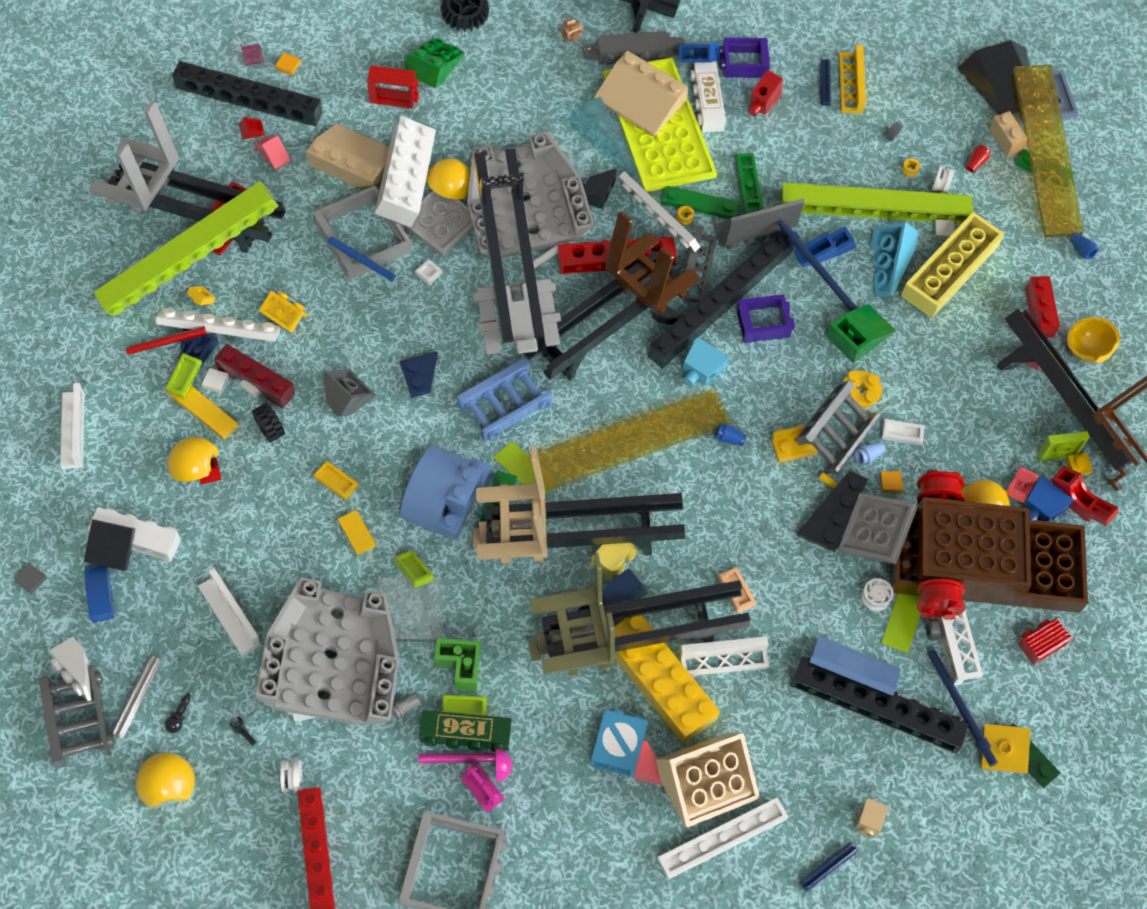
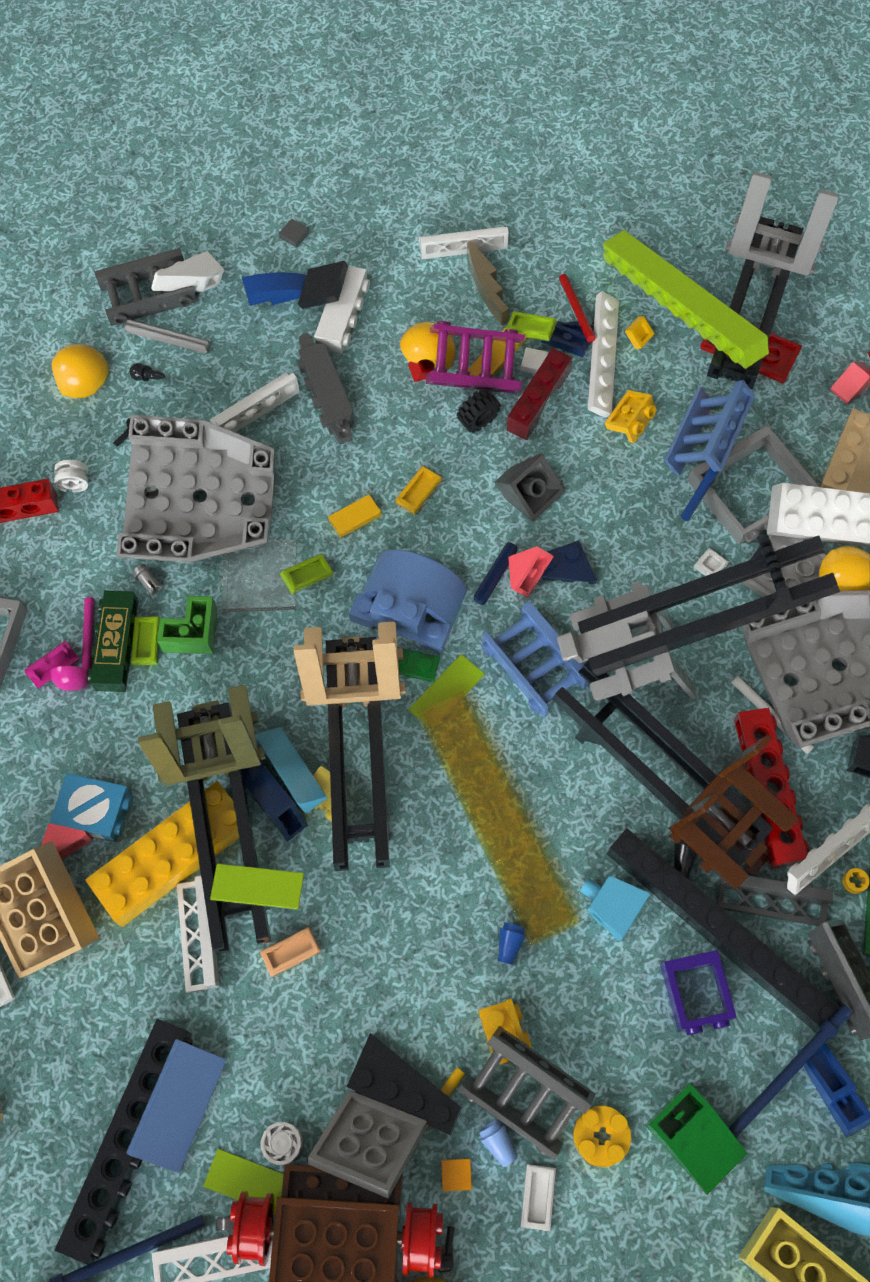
camera: 95 degrees right, 5 degrees up
none -> lime piece [210,864,304,910]
none -> medium azure slope [255,727,328,814]
none -> dark grey hinge [296,333,355,444]
none -> magenta fence [426,321,525,393]
none -> dark tan slope [467,241,509,325]
none -> dark blue axle [474,542,518,605]
none -> coral slope [508,546,554,598]
none -> medium blue fence [664,380,755,475]

